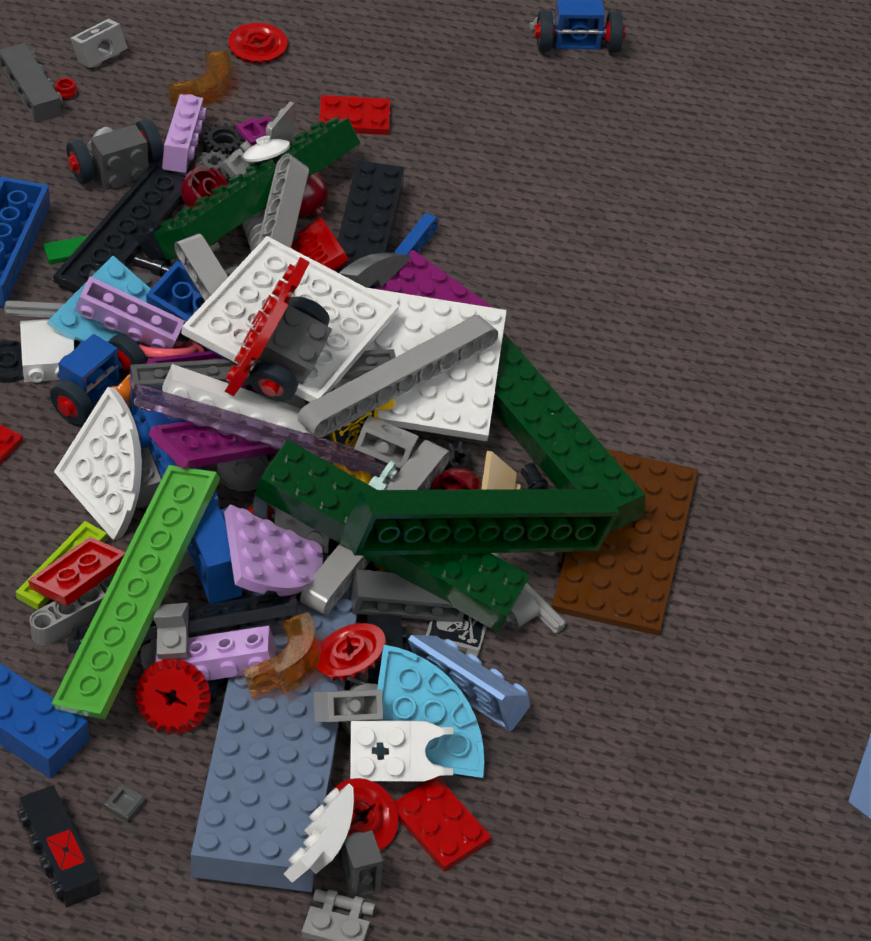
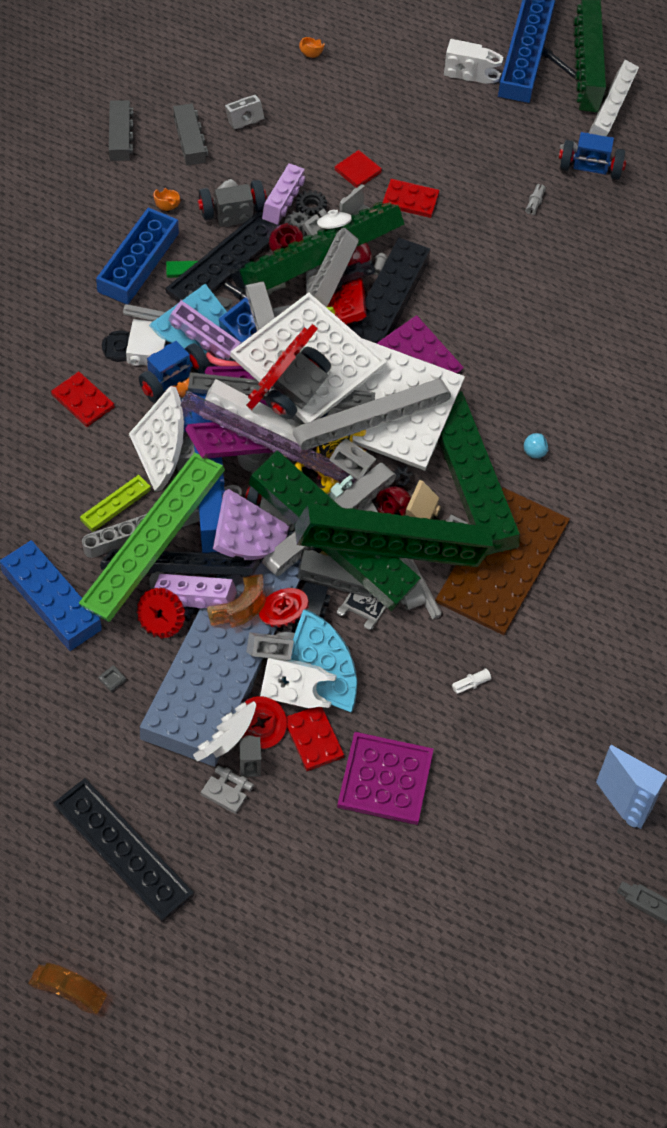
camera: 15 degrees right, 10 degrees up
black brick [17,785,101,907] -> none
red plate [28,537,126,606] -> none
red plate [54,78,78,99] -> none
light grey slope [154,603,189,660] -> none
clear orange arch [168,50,231,107] -> none
red gear [228,23,288,65] -> none
magenta slope [235,115,273,146] -> none
dark grey slope [339,253,411,288] -> none
blue beam [394,213,439,255] -> none
light blue slope [408,635,531,732] -> none
black pin [520,463,548,489] -> none
none -> orange hair [153,188,181,211]
none -> red tile [334,150,382,188]
none -> black hinge [337,260,375,286]
none -> magenta plate [337,732,434,825]
none -> light grey pin [373,253,388,275]
none -> white axle [452,669,491,694]
none -> medium azure piece [524,433,548,459]
none -> light grey pin [525,184,546,215]

